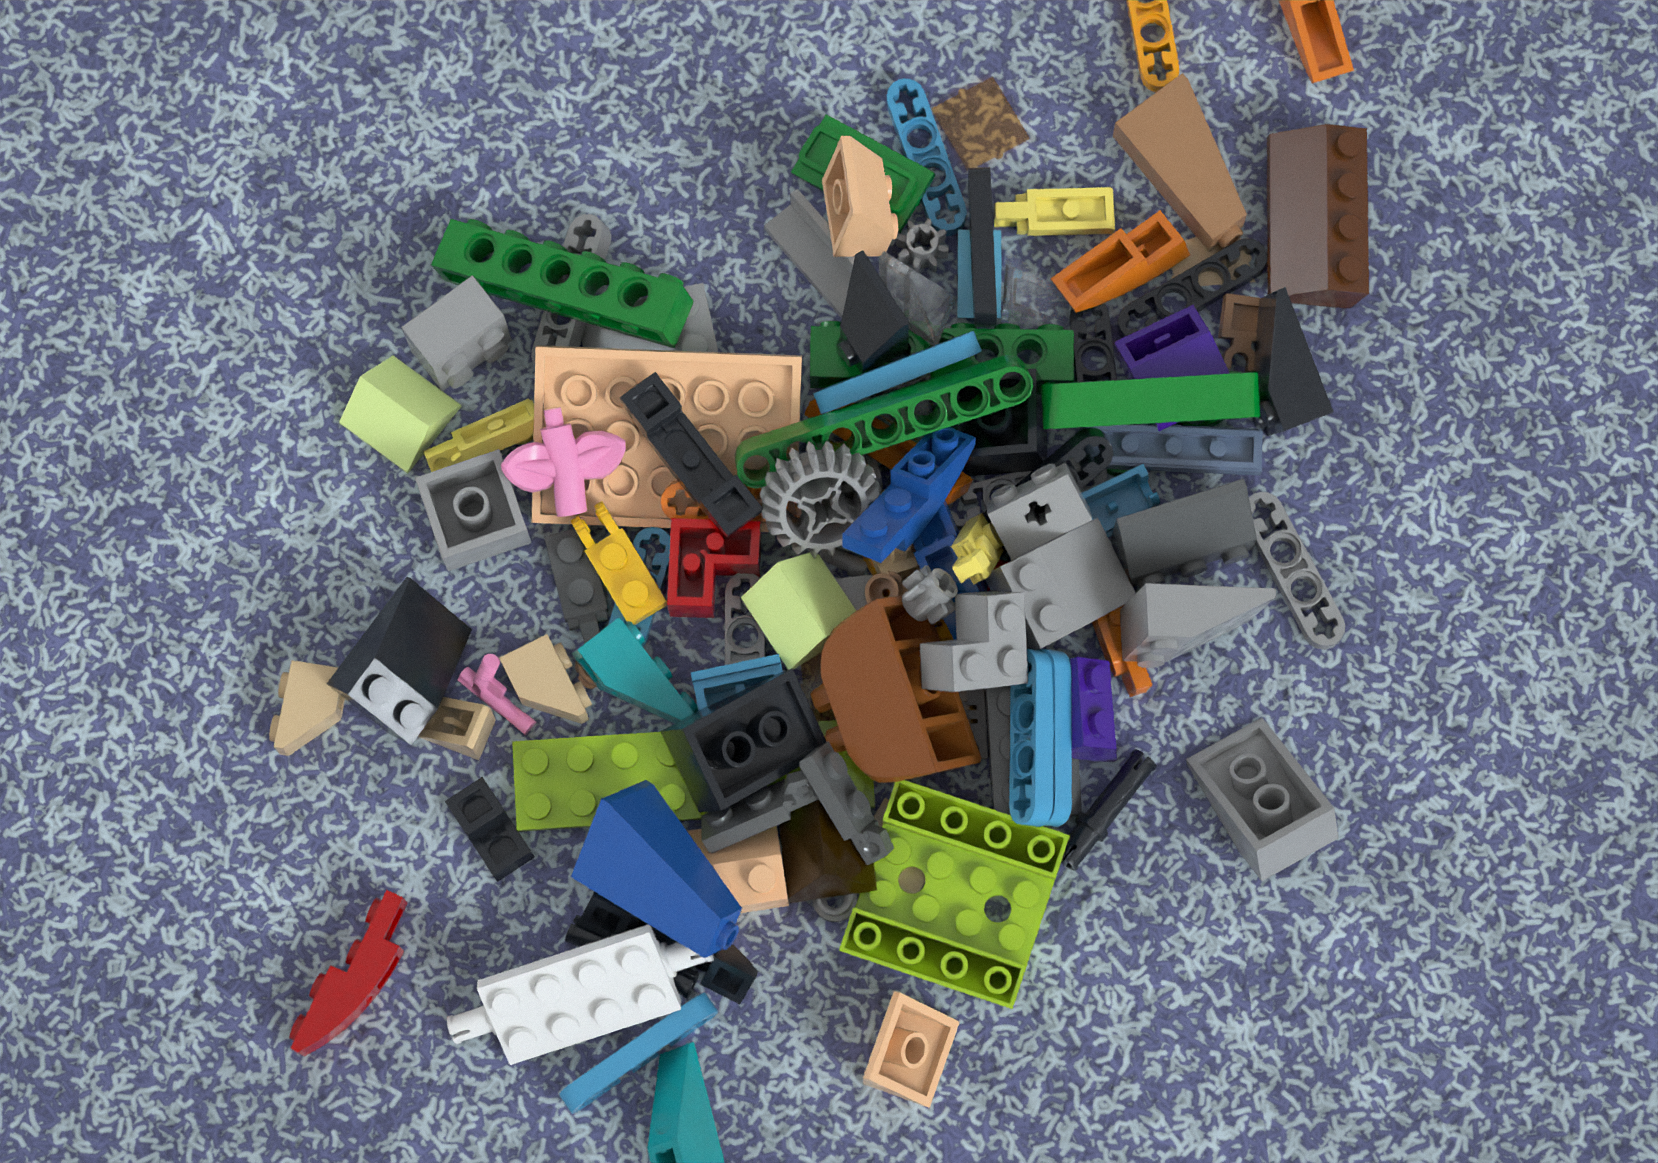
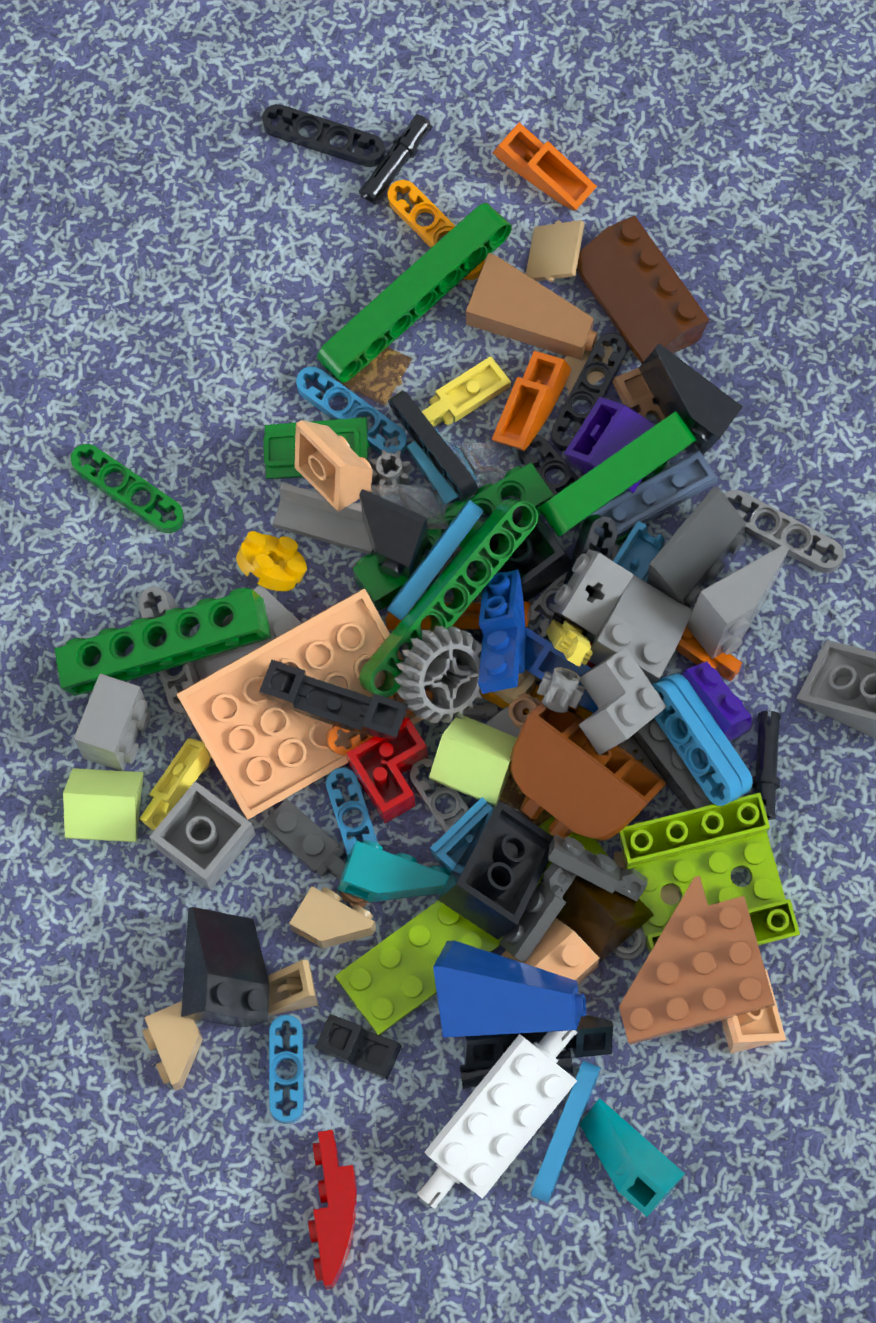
camera: 30 degrees left, 5 degrees down
bright pink hose [457,654,536,735] -> none
bright pink plant [501,407,626,517] -> none
yellow hinge [570,501,667,625] -> none
none -> green beam [70,444,185,533]
none -> yellow plate [236,531,307,591]
none -> dark azure beam [269,1015,304,1124]
none -> green beam [317,203,512,383]
none -> tan piece [526,220,585,282]
none -> nougat wing [619,876,775,1045]

